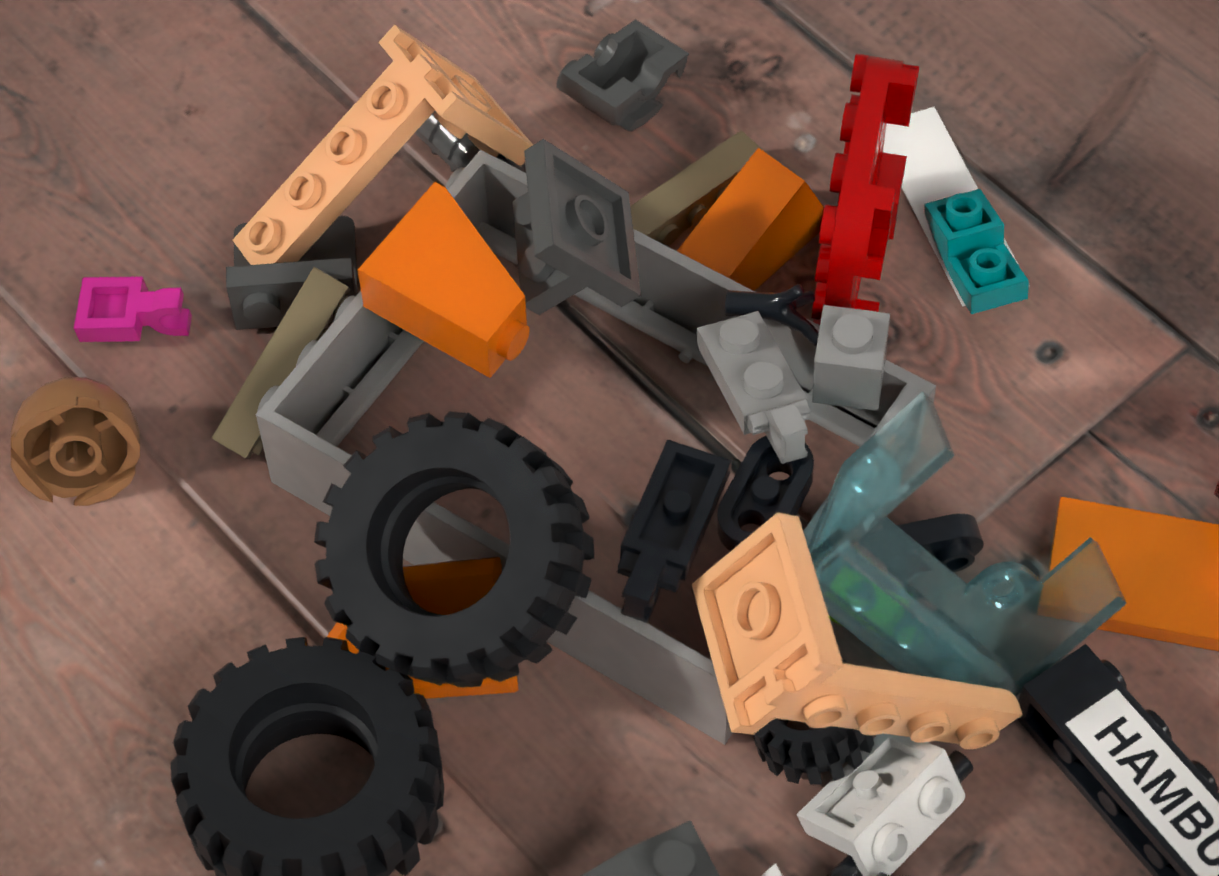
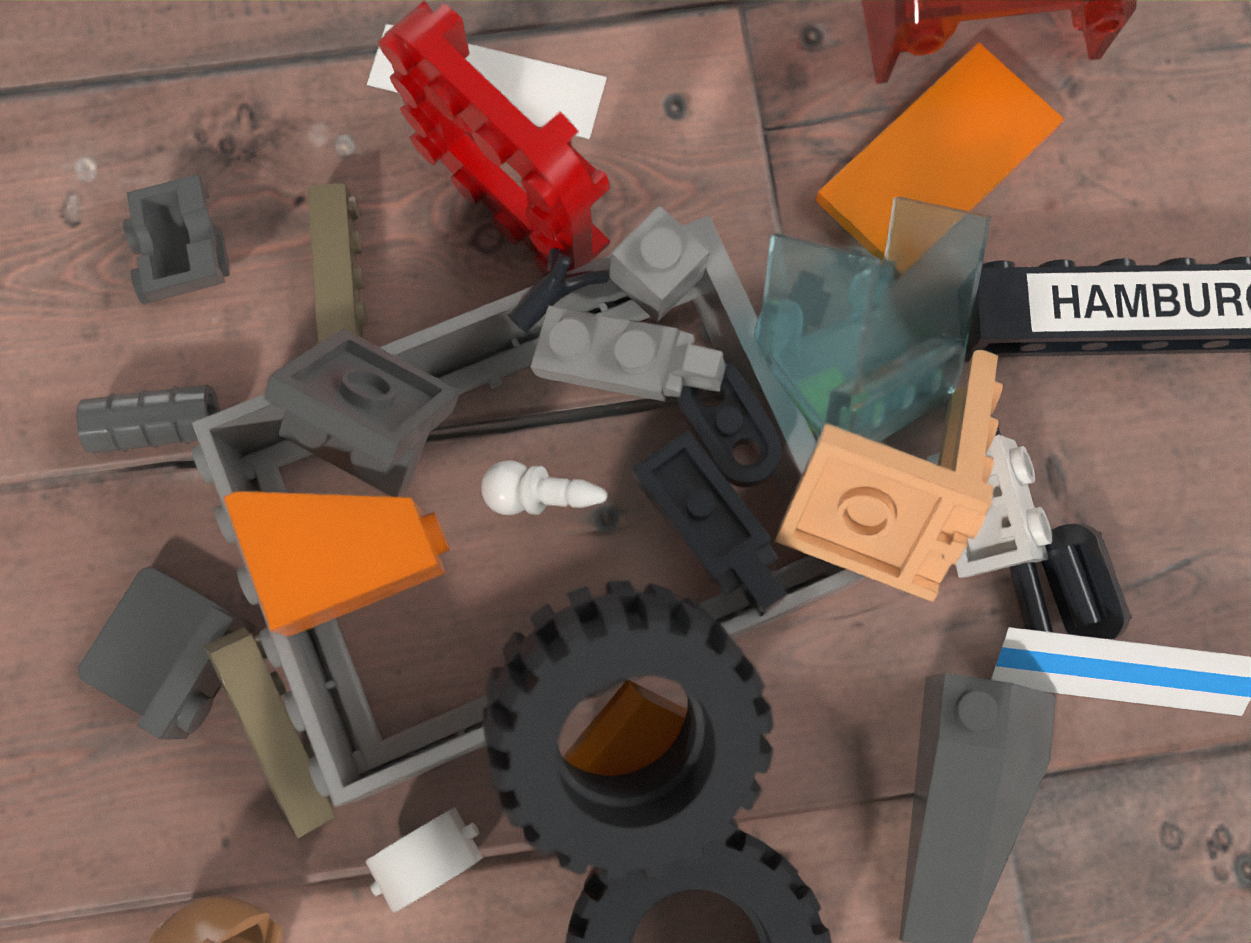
camera: 60 degrees left, 20 degrees up
dark pink plate [74,277,192,342] -> none
light nougat bracket [232,24,533,265] -> none
orange slope [677,147,824,291] -> none
teal slope [924,189,1029,314] -> none
none -> white piece [365,807,483,913]
none -> white bar [481,460,607,515]

